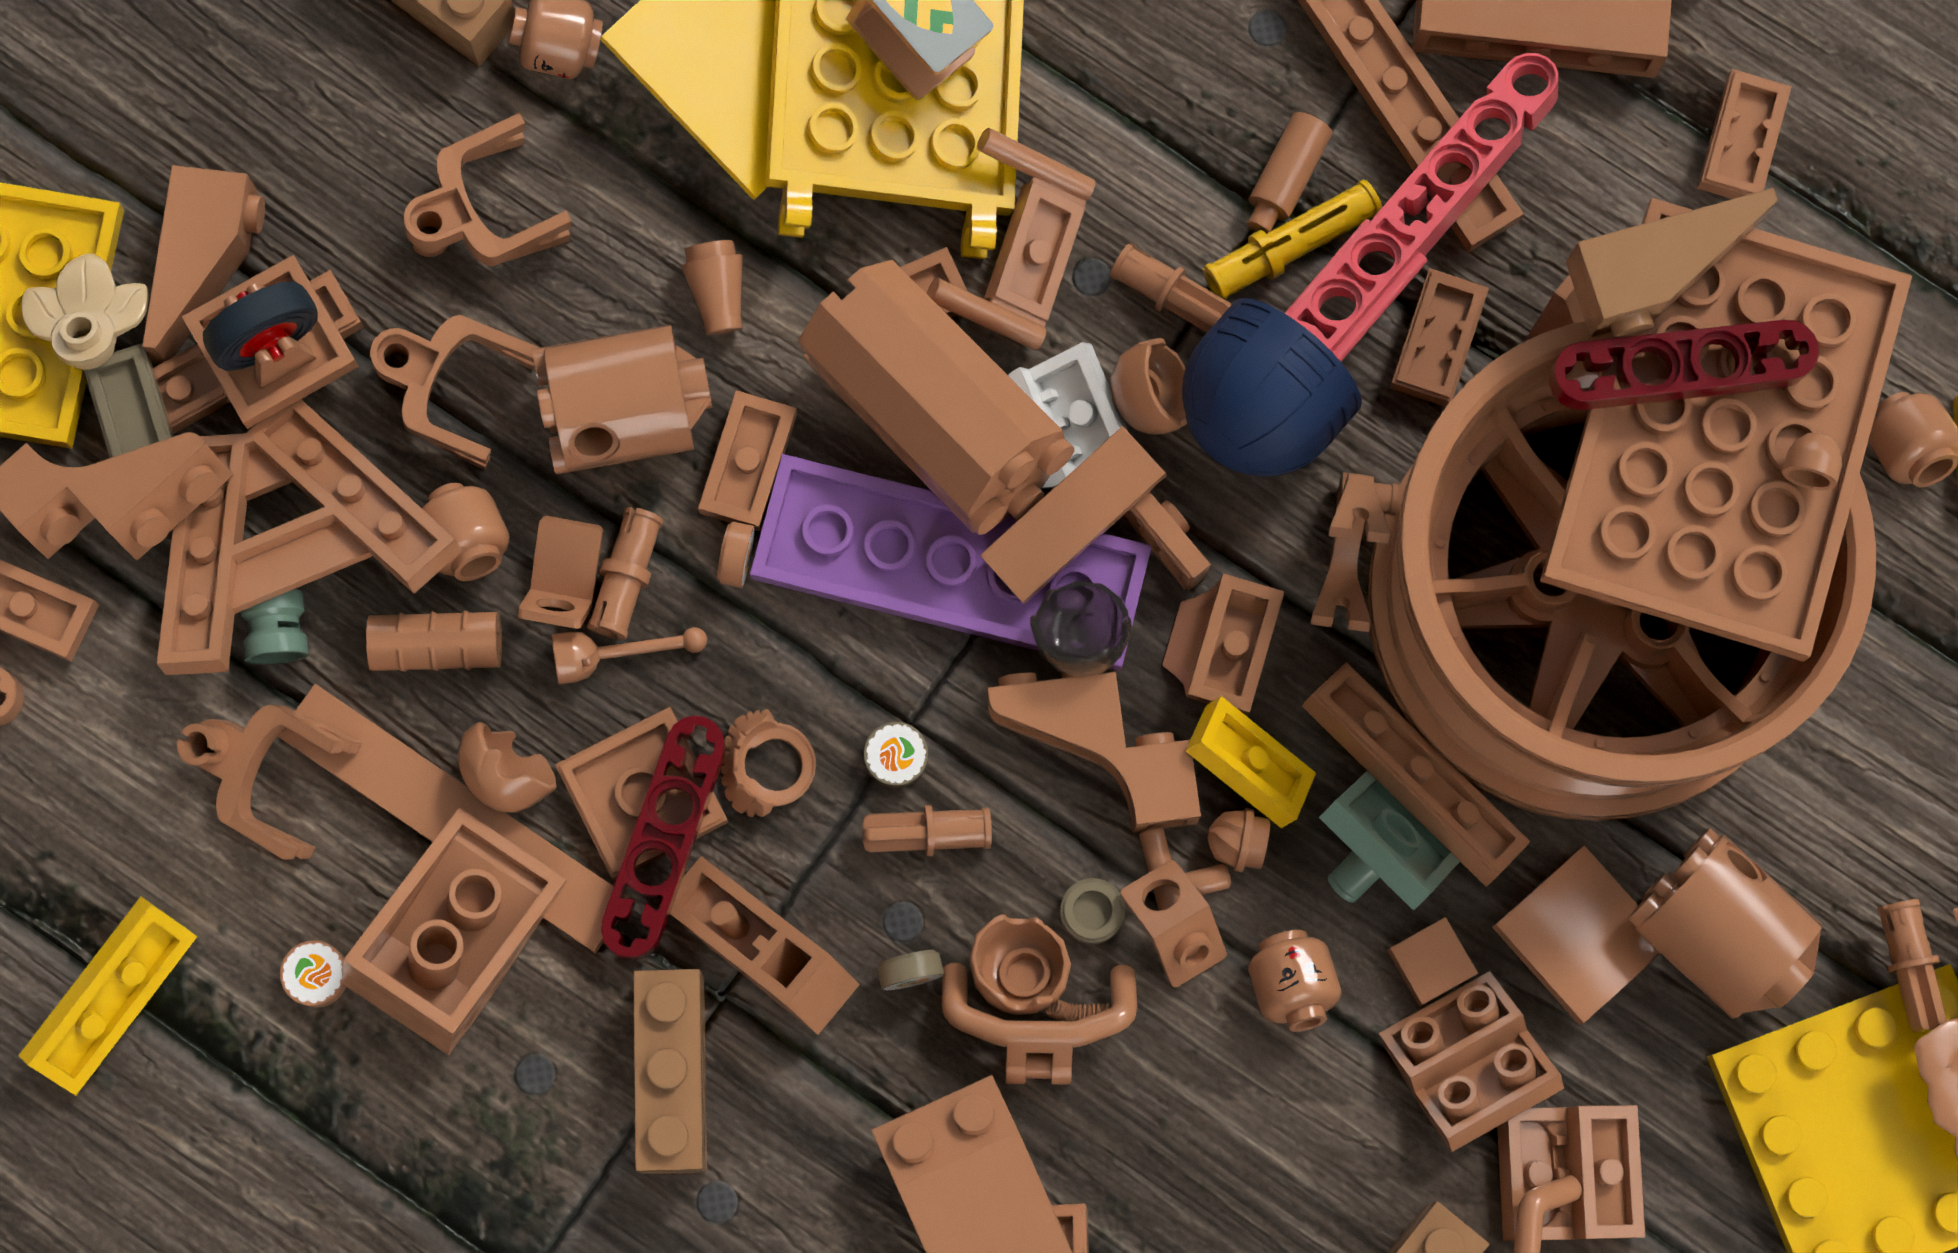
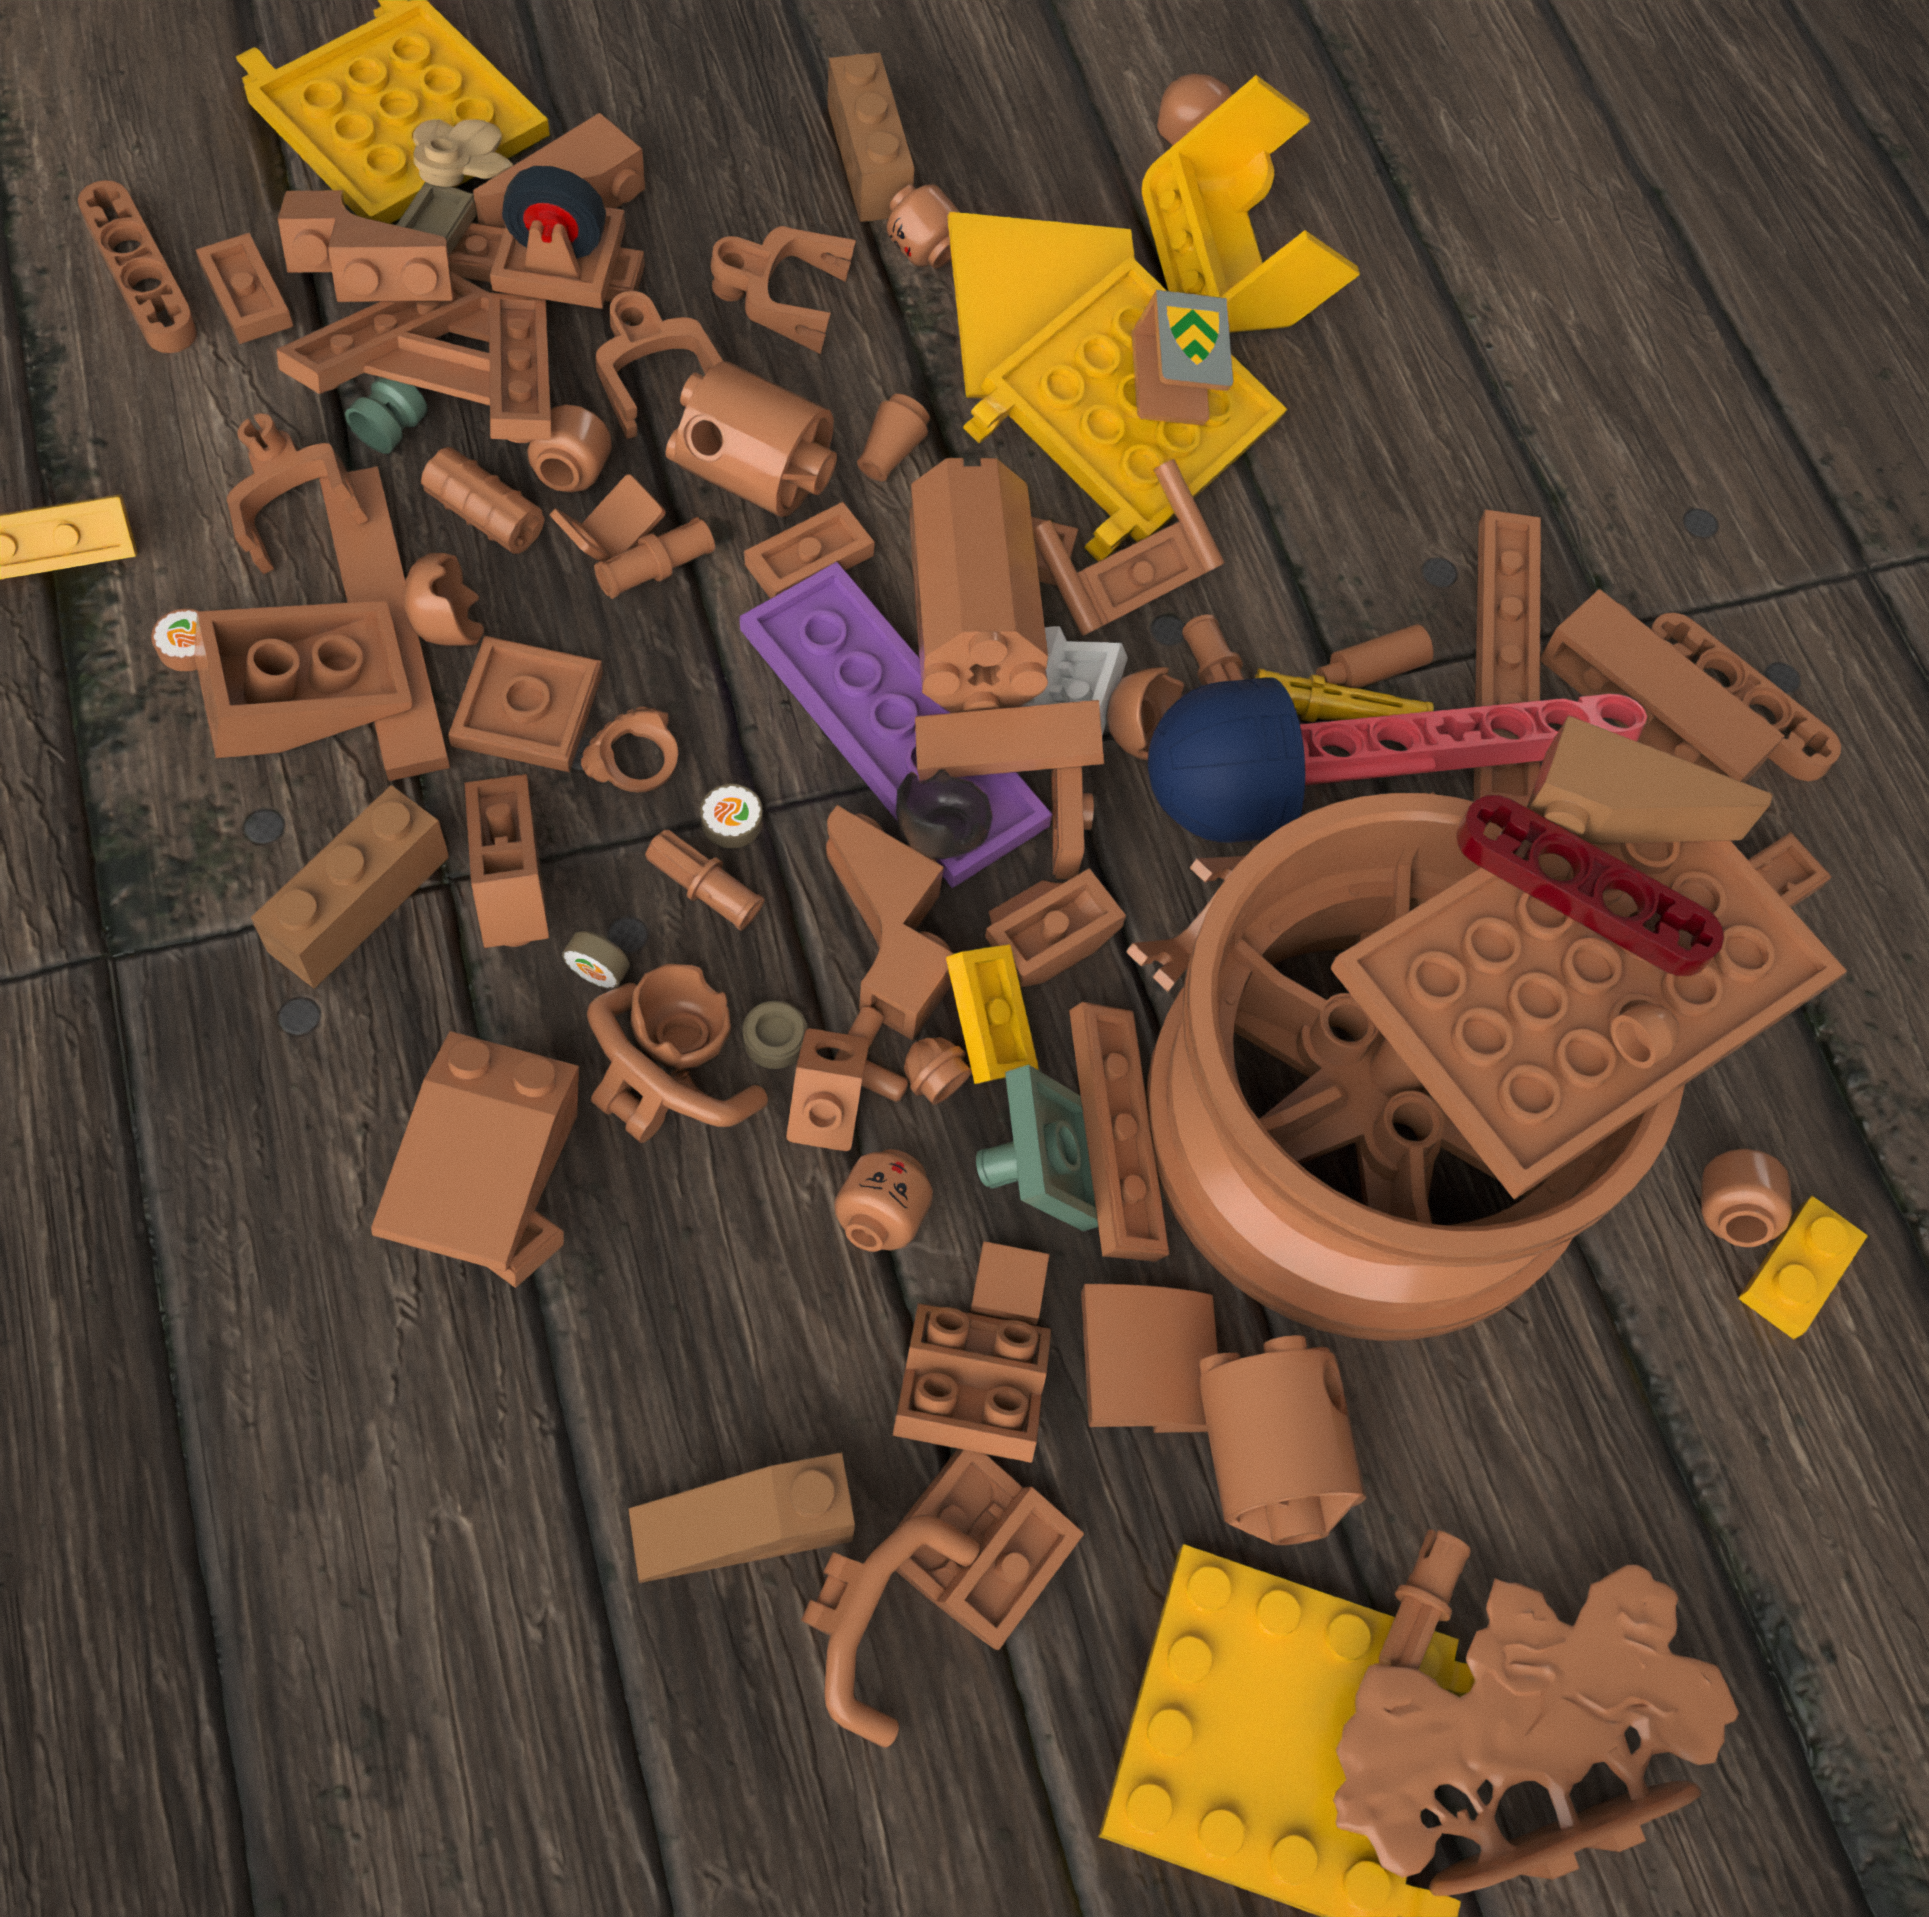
camera: 35 degrees right, 15 degrees down
nougat hinge [551,627,707,685] -> none
dark red beam [601,715,726,961] -> none
nougat tile [717,521,755,588] -> none

